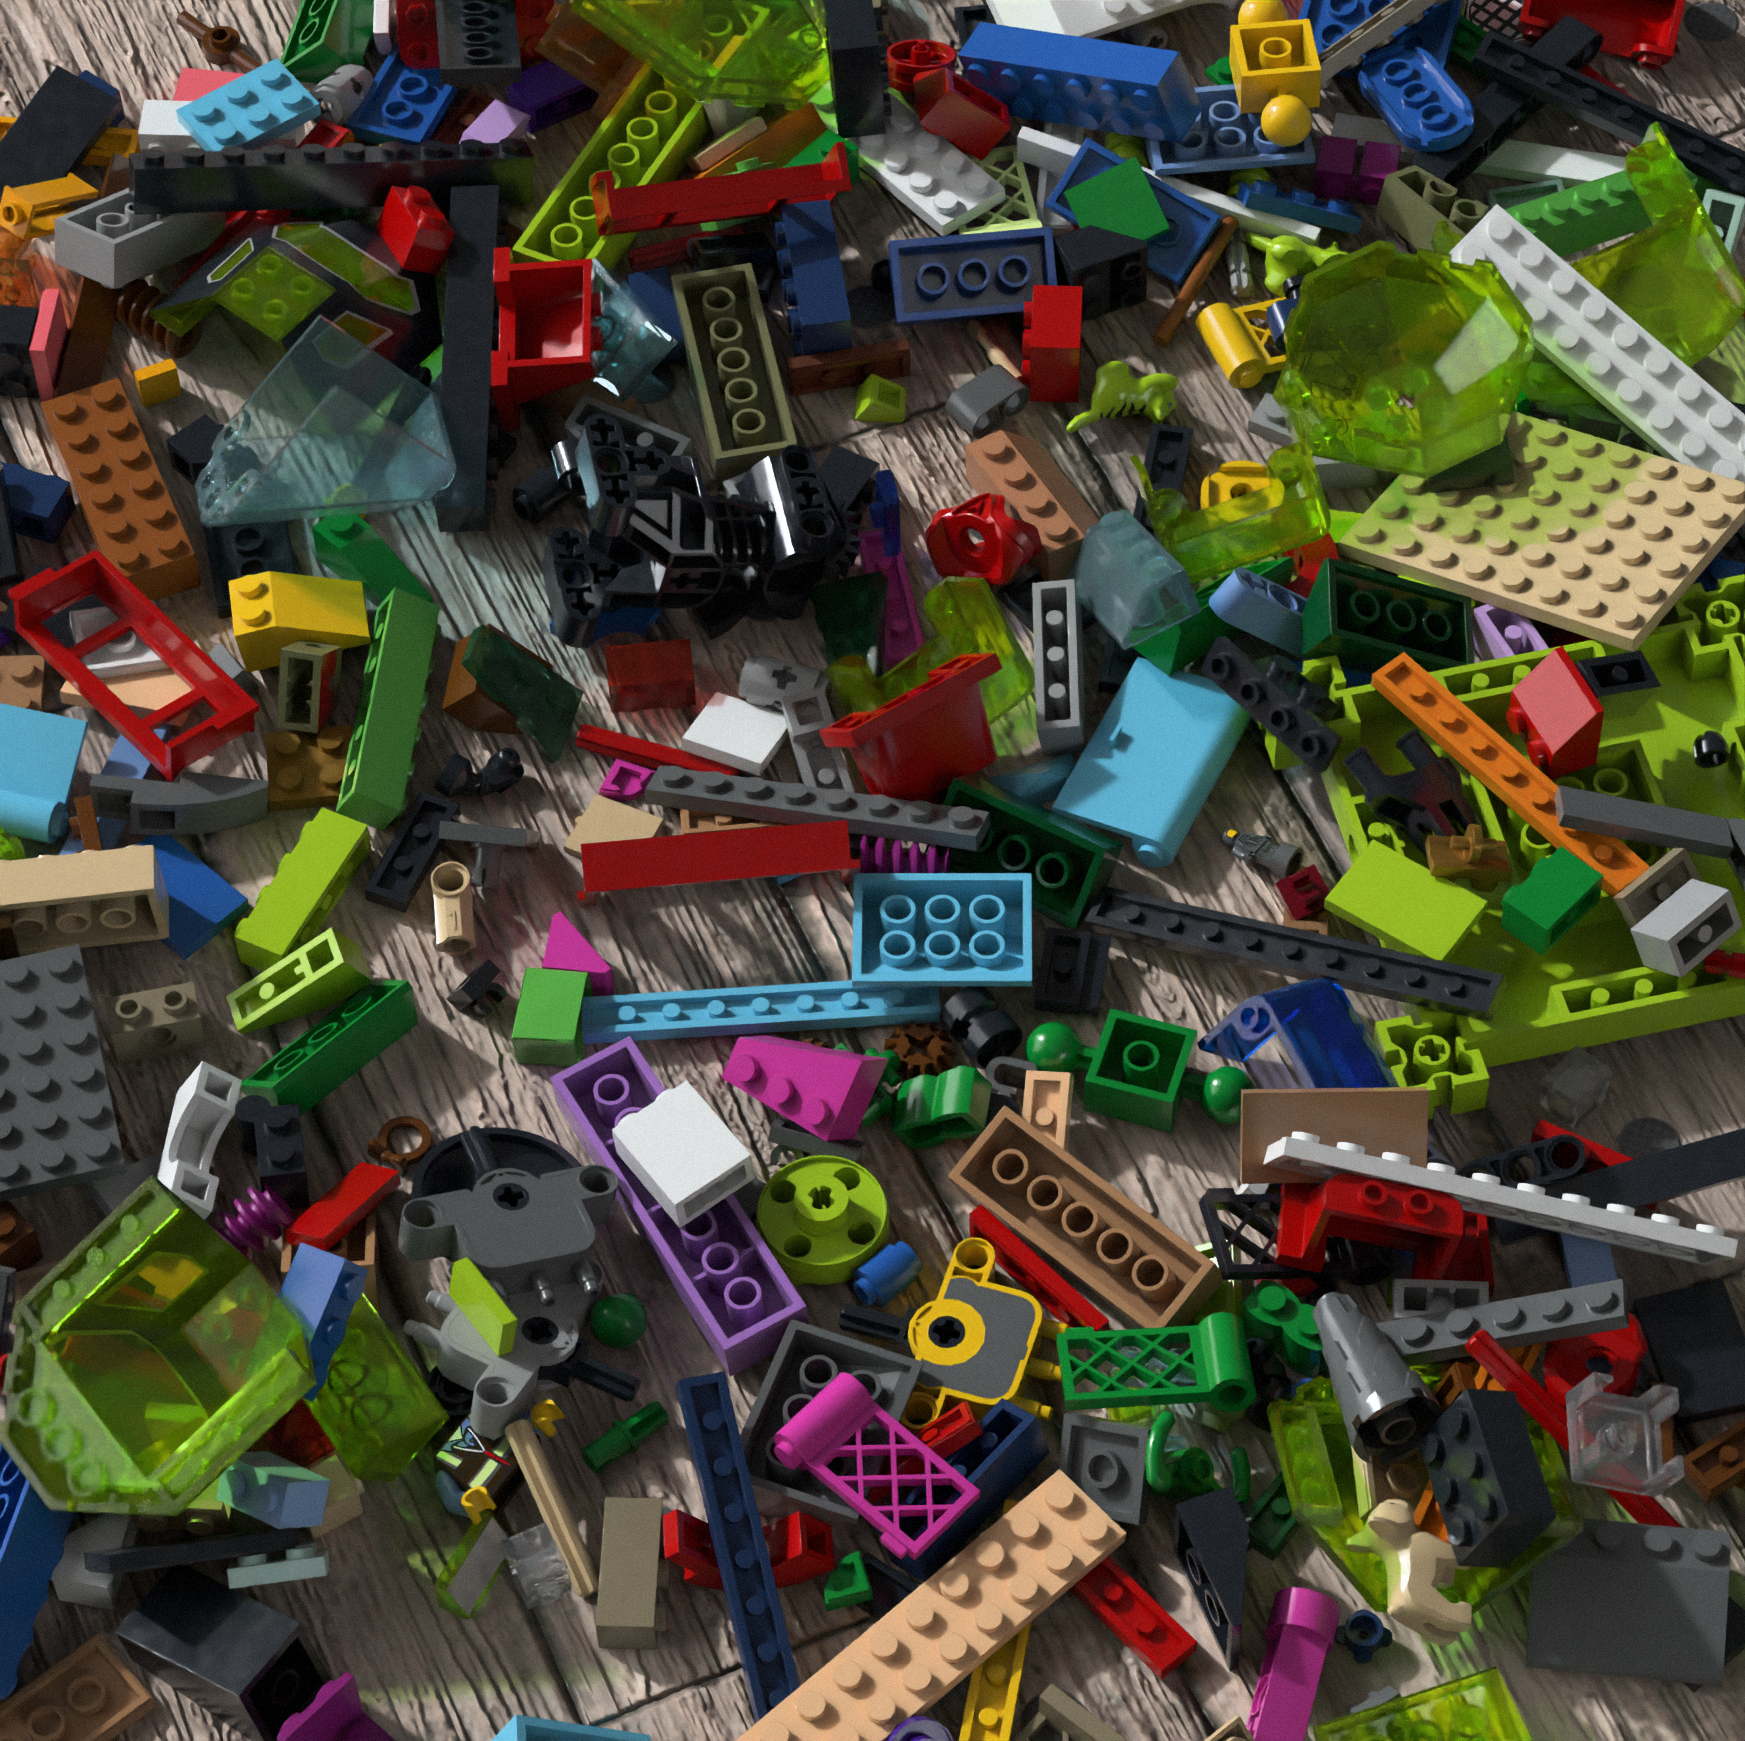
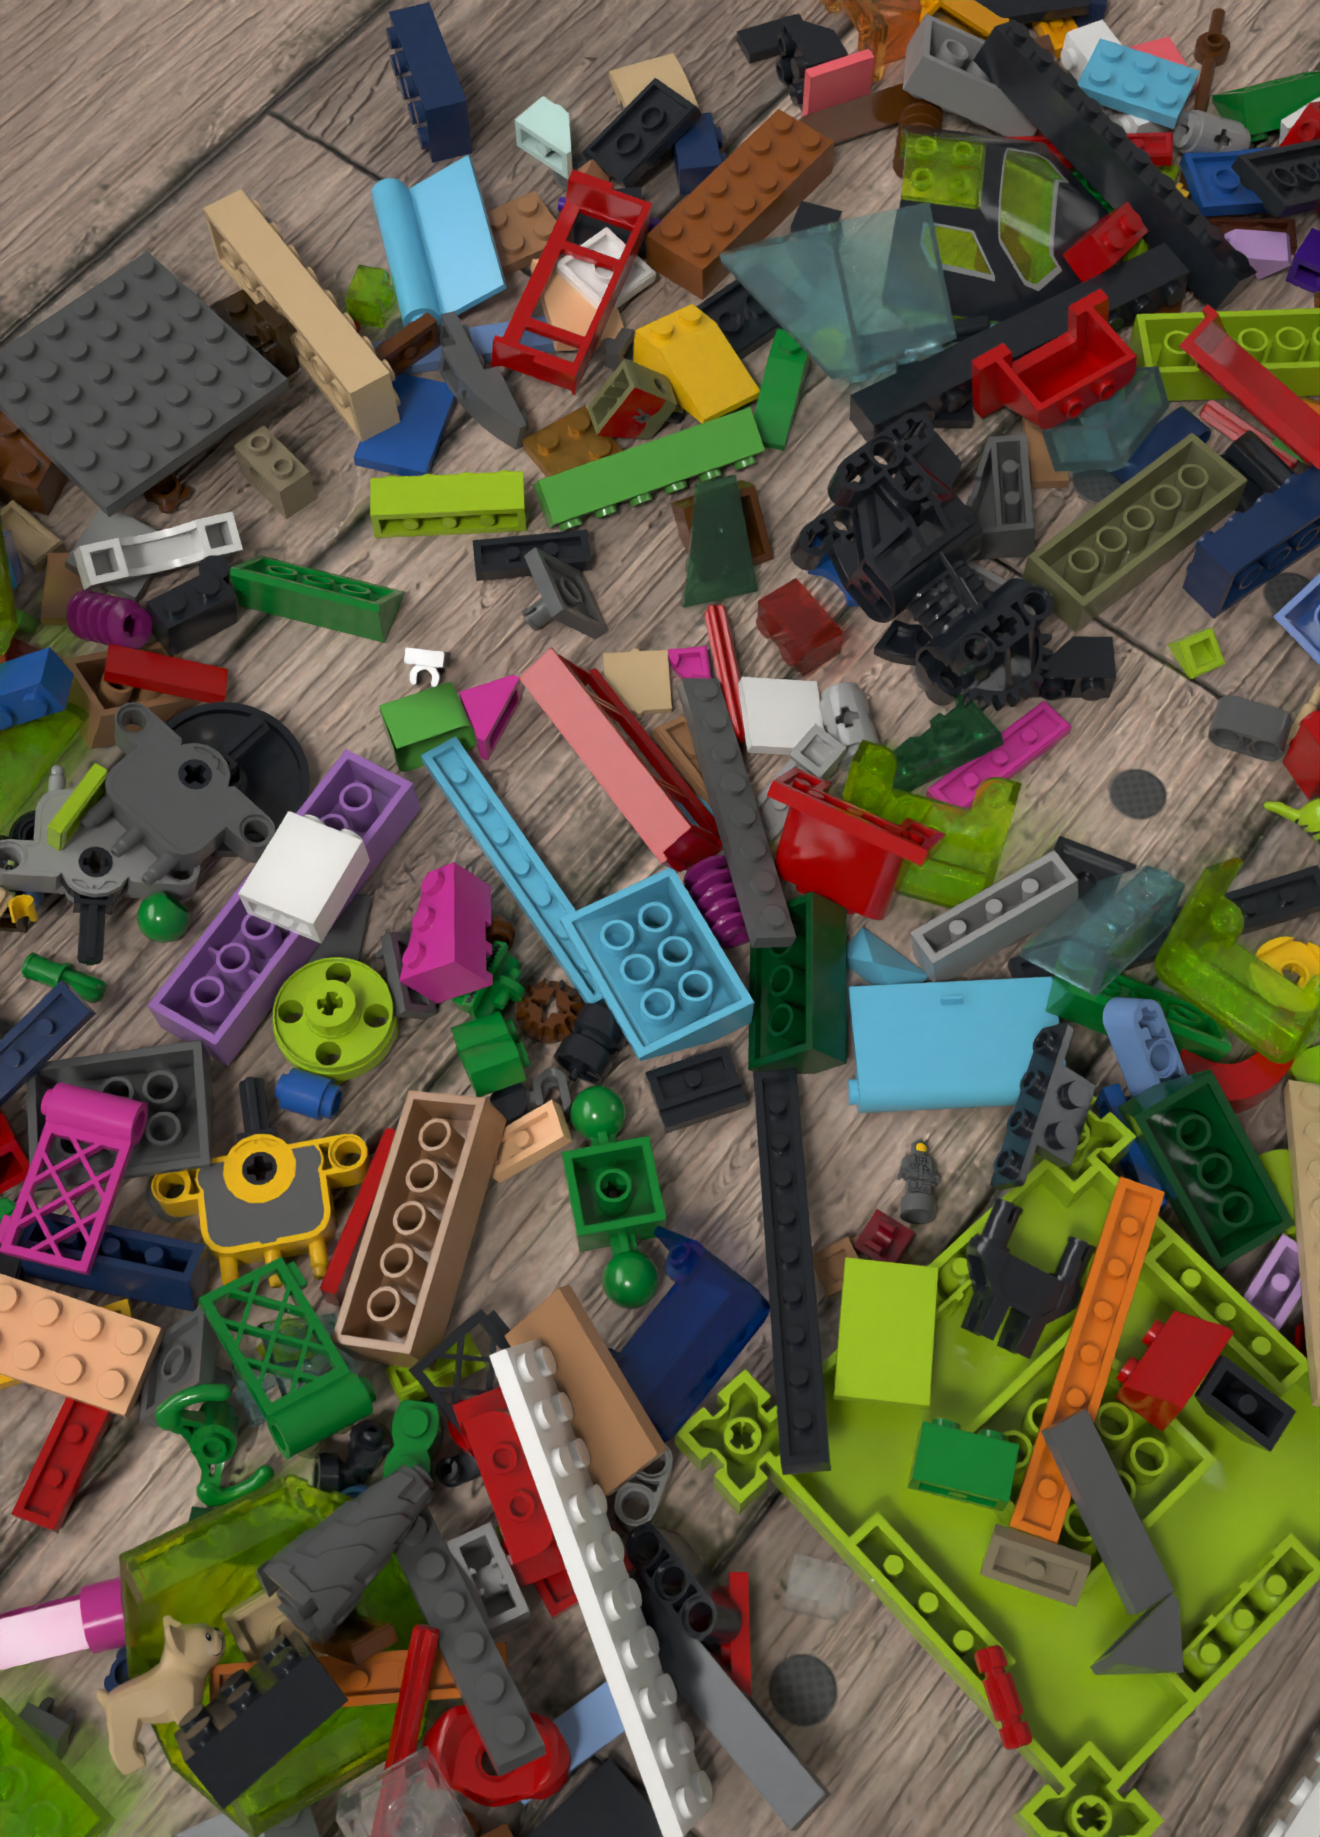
camera: 60 degrees right, 10 degrees up
light orange tile [134,358,182,408] -> none
lime slope [226,927,373,1034] -> none
reddish brown piece [367,1116,432,1175] -> none
tan piece [431,861,476,956] -> none
black arm [434,748,524,798] -> none
copper tile [787,338,911,396] -> none
red tile [867,1401,983,1505] -> none
clear blue plate [870,469,901,557] -> none
red piece [925,492,1042,593] -> none
nougat slope [965,429,1122,582] -> none
black slope [1173,1486,1253,1671] -> none
pearl gold hips [1425,824,1512,892] -> none
light grey brick [1630,879,1743,977] -> none
black hinge [1693,730,1730,768] -> none

